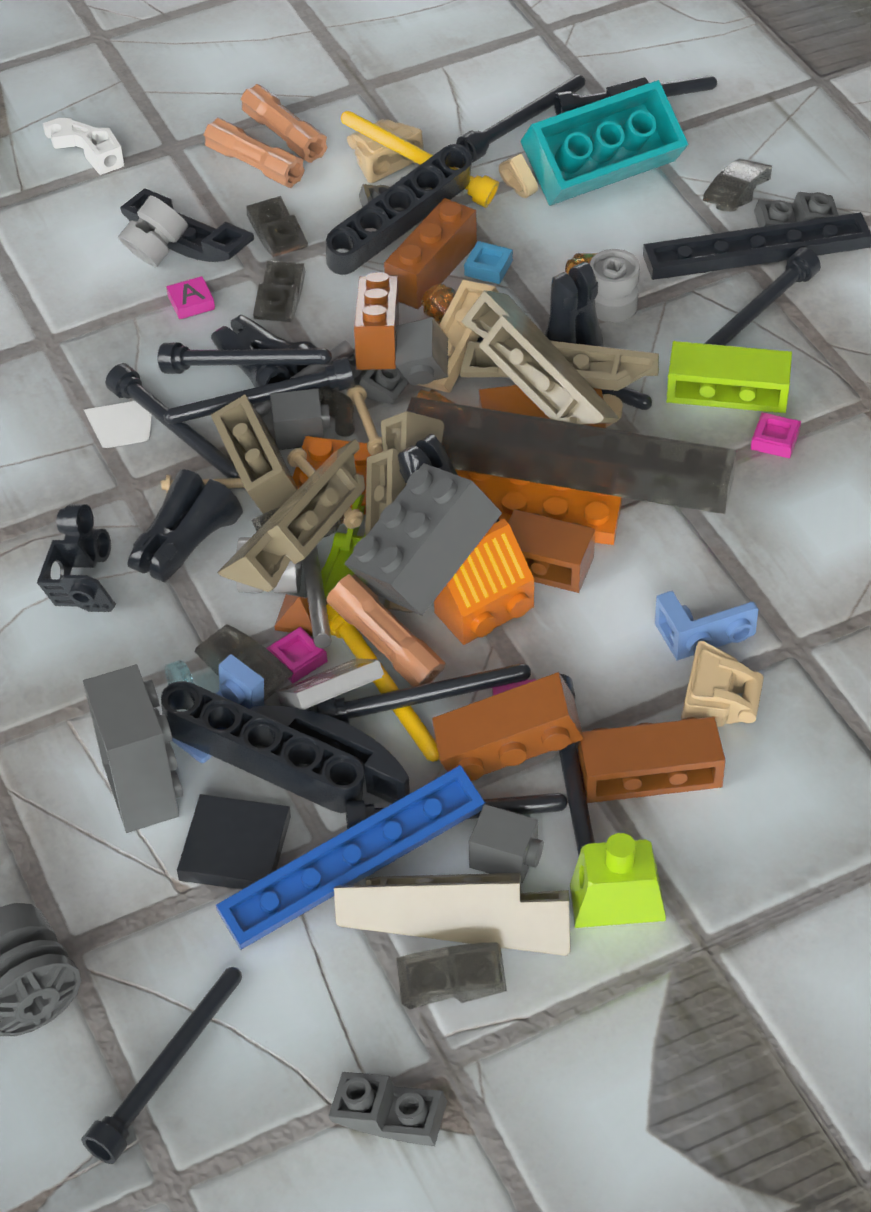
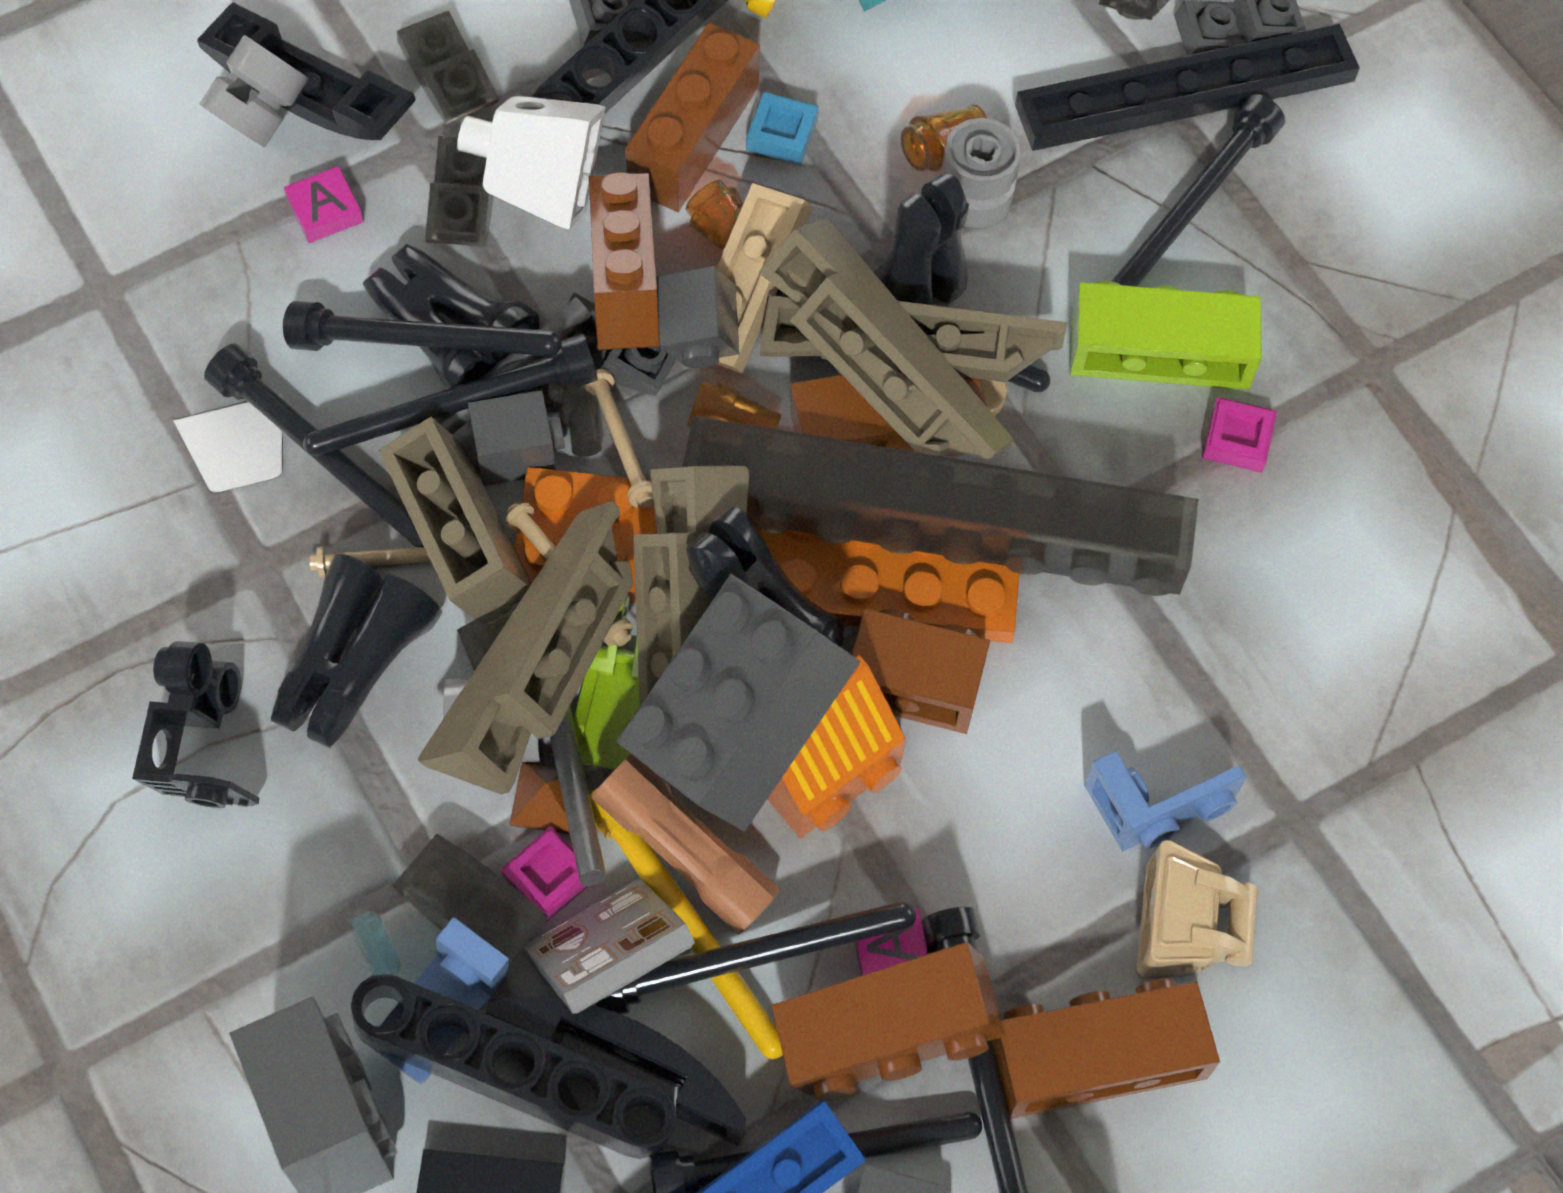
camera: 10 degrees left, 15 degrees up
none -> white torso [457,96,606,229]

